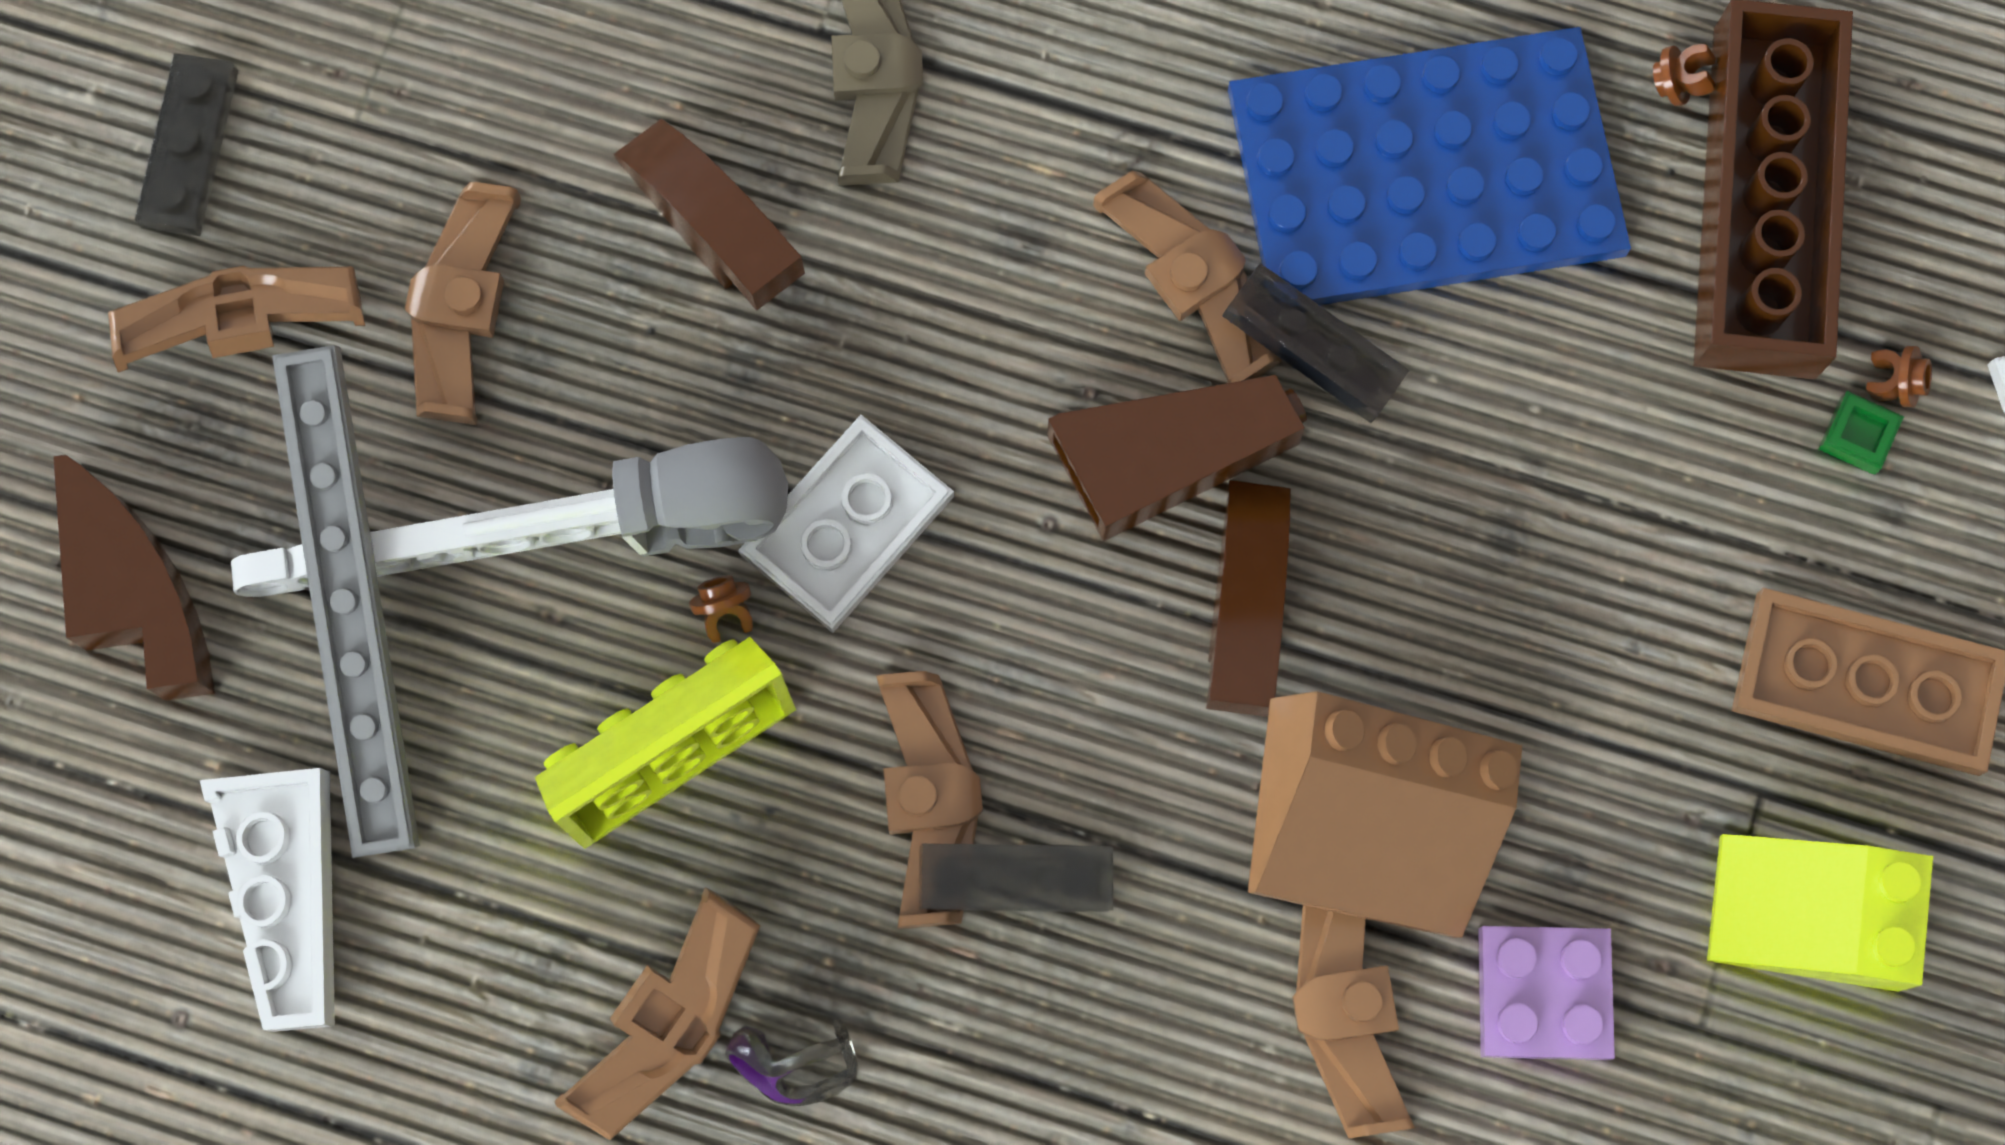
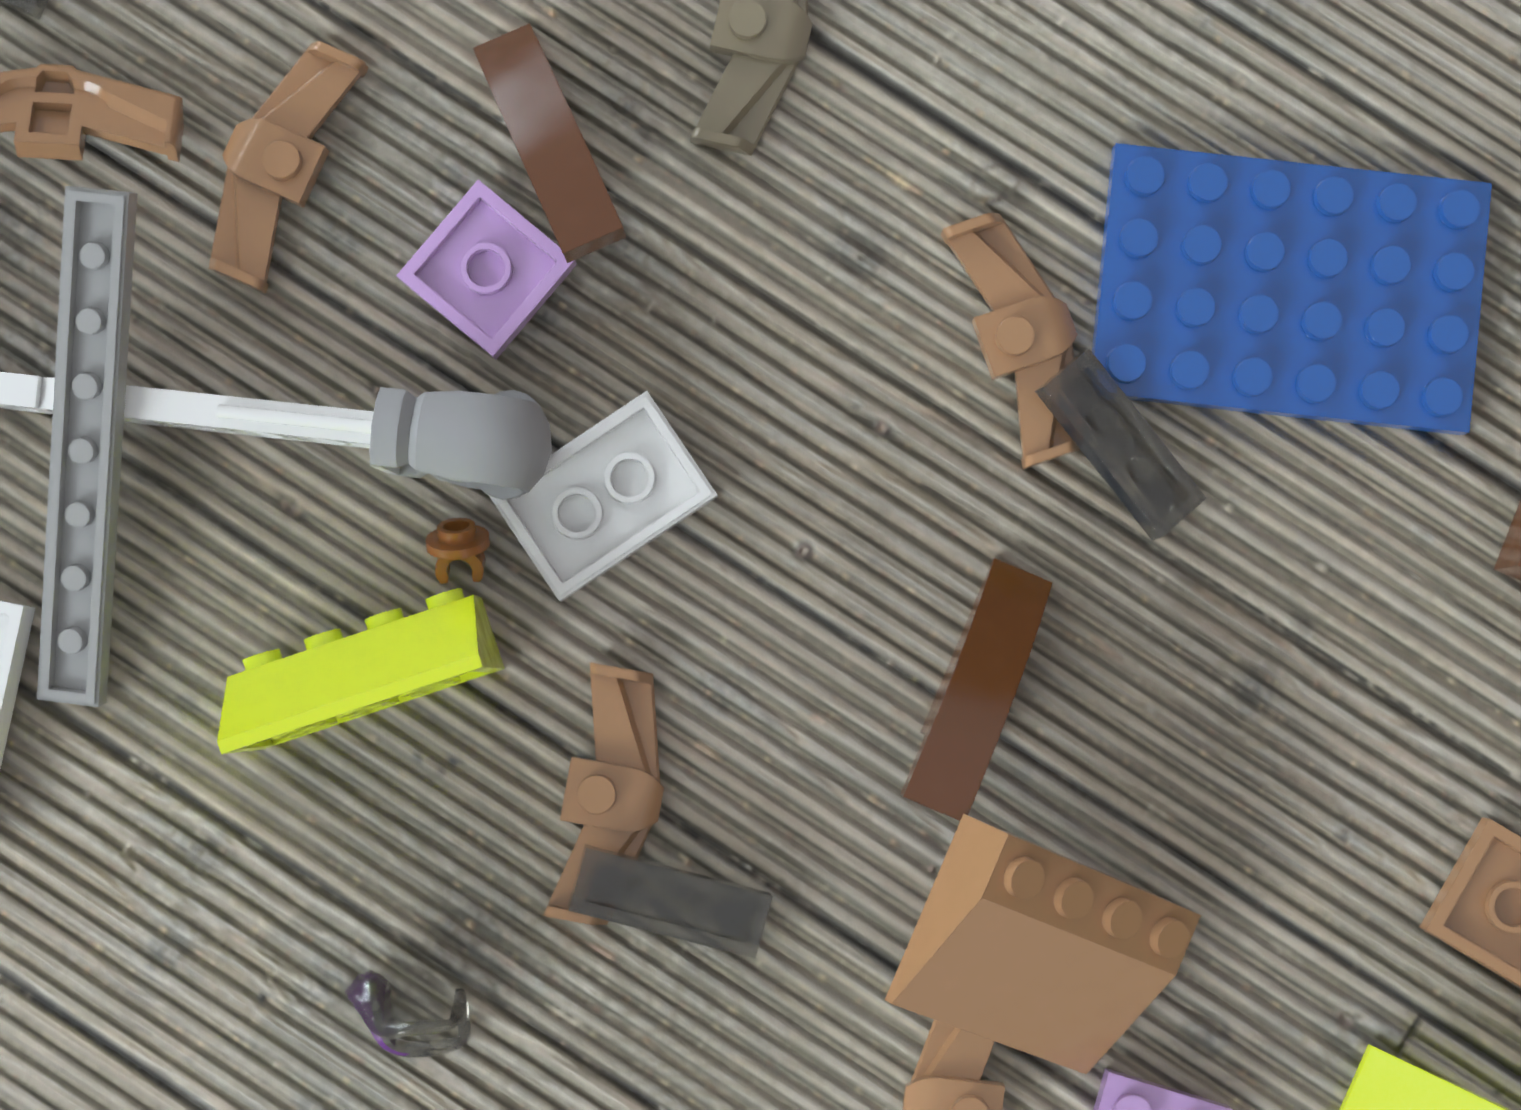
camera: 15 degrees right, 10 degrees up
medium nougat plate [554,887,760,1141] -> none
reddish brown slope [1047,375,1307,542] -> none
none -> lavender plate [396,179,577,360]

